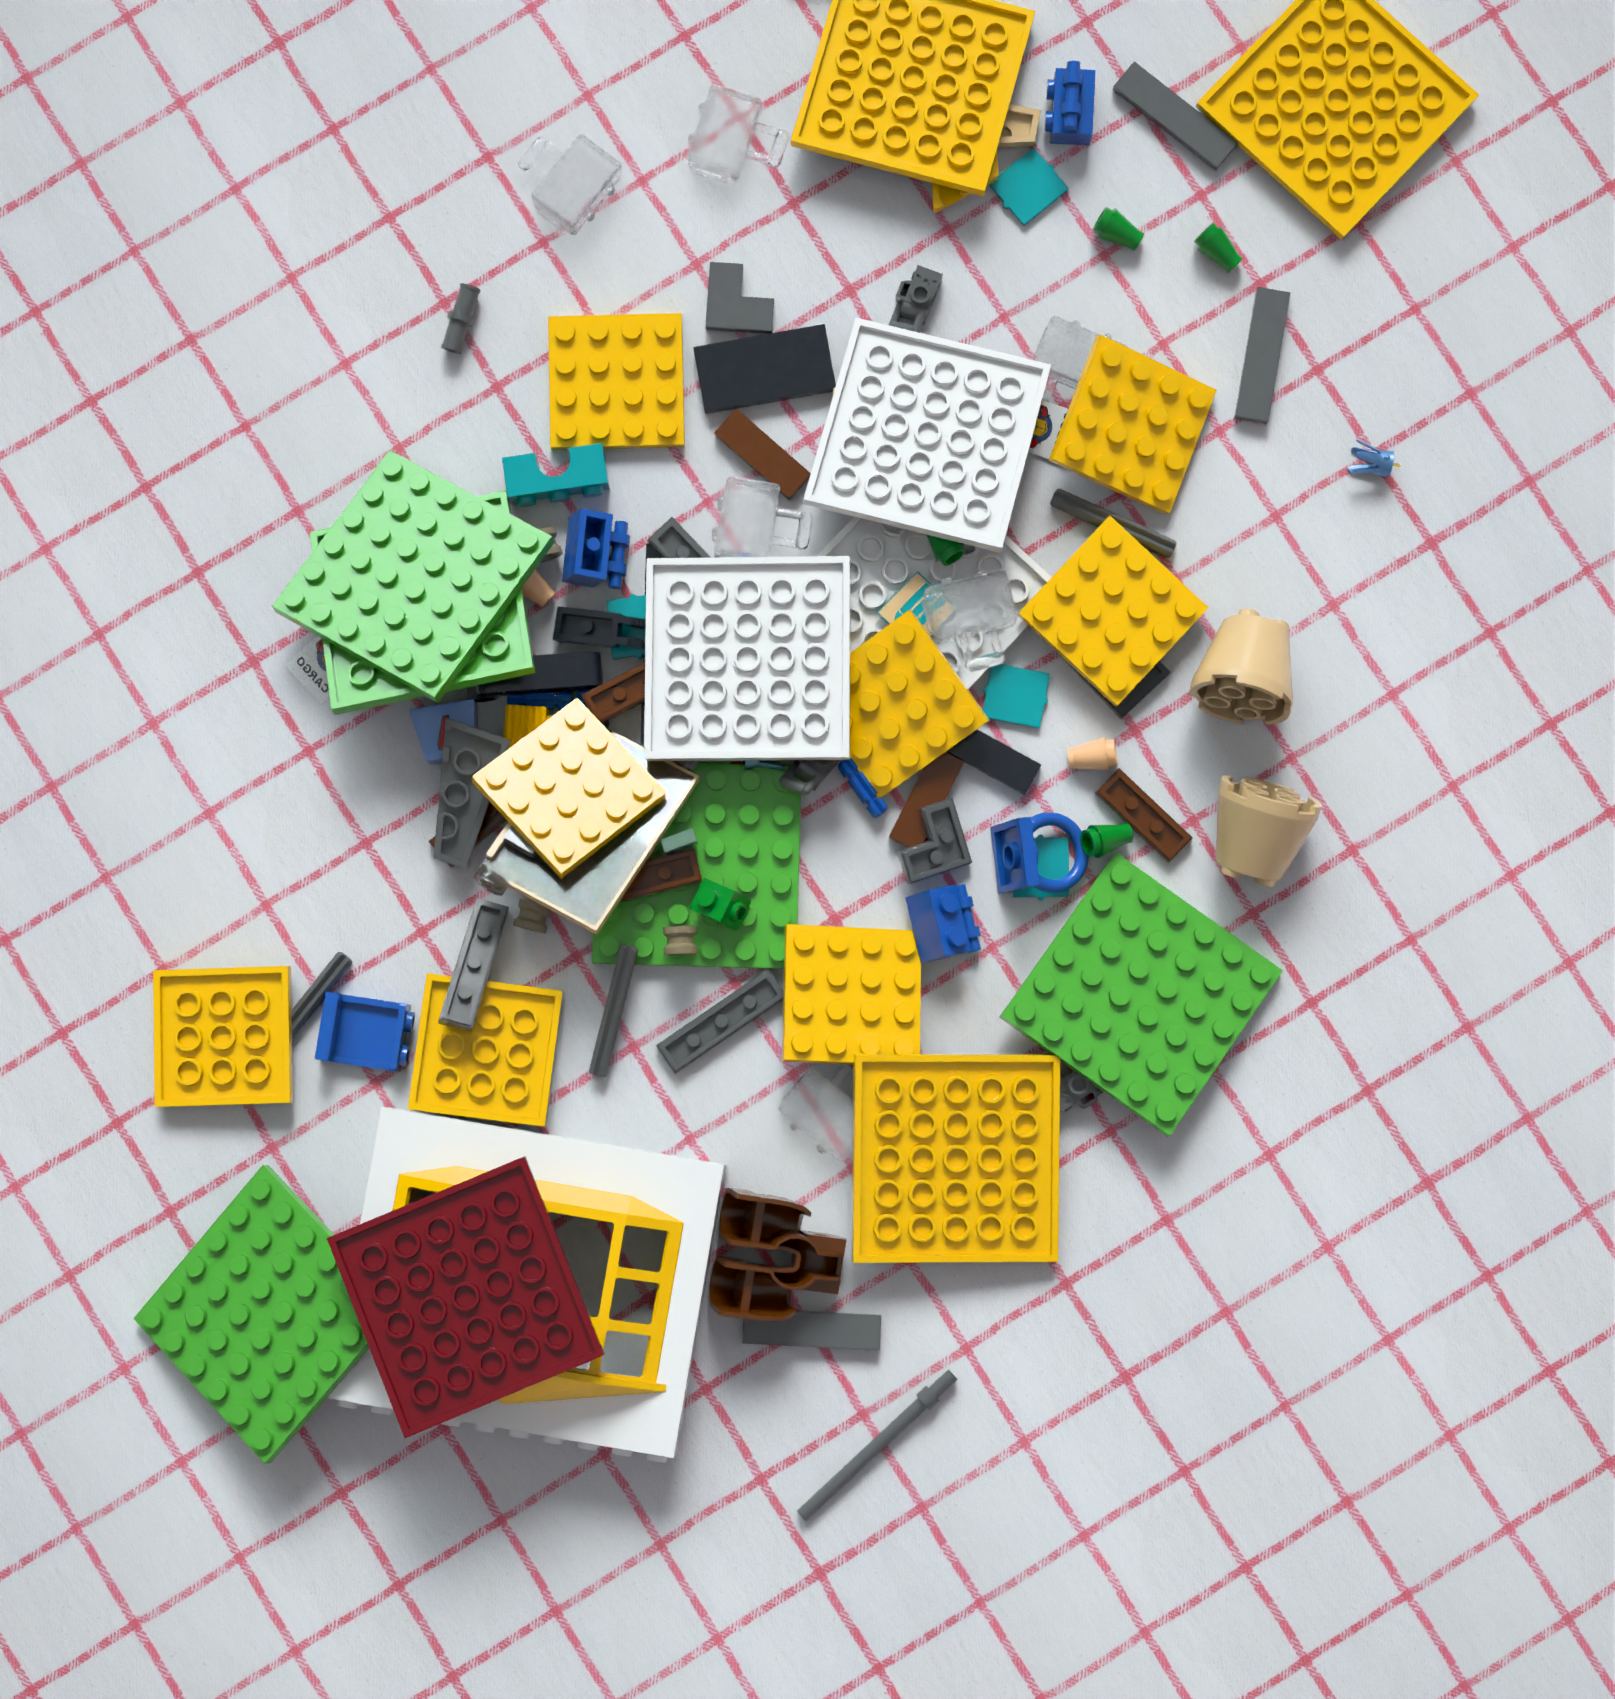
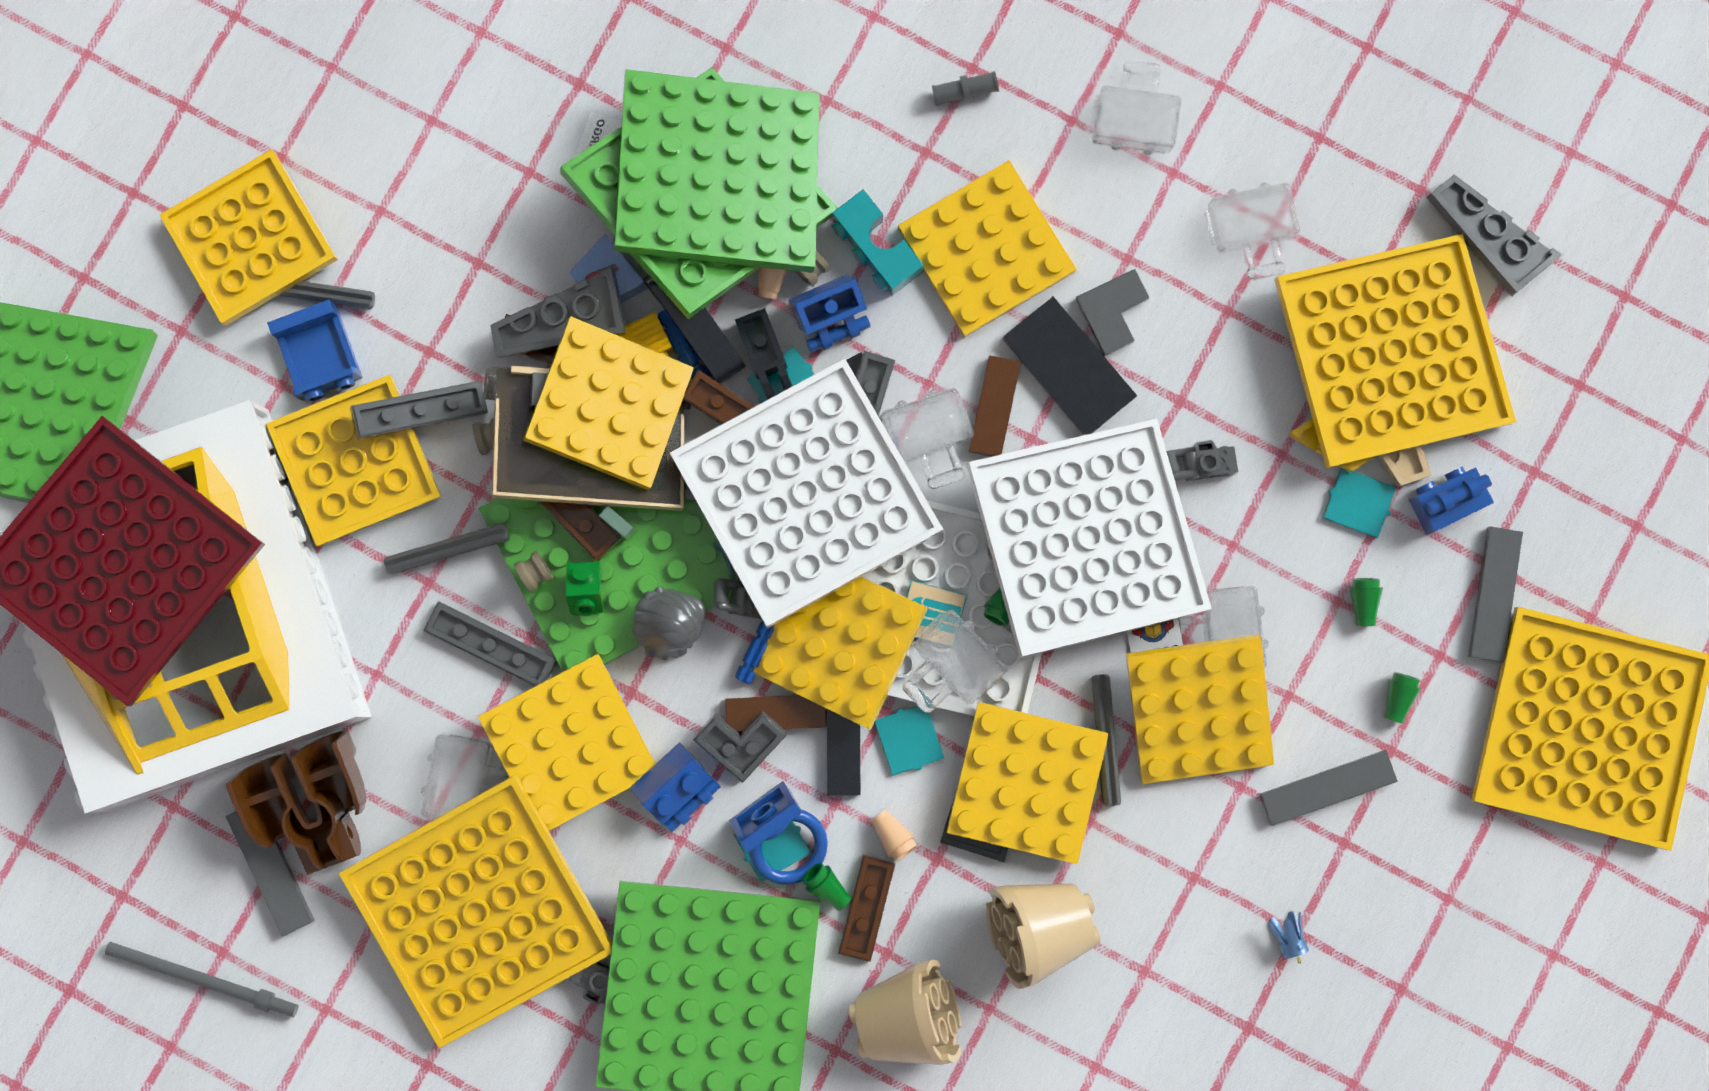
camera: 60 degrees right, 0 degrees up
none -> dark grey hair [632,586,705,660]

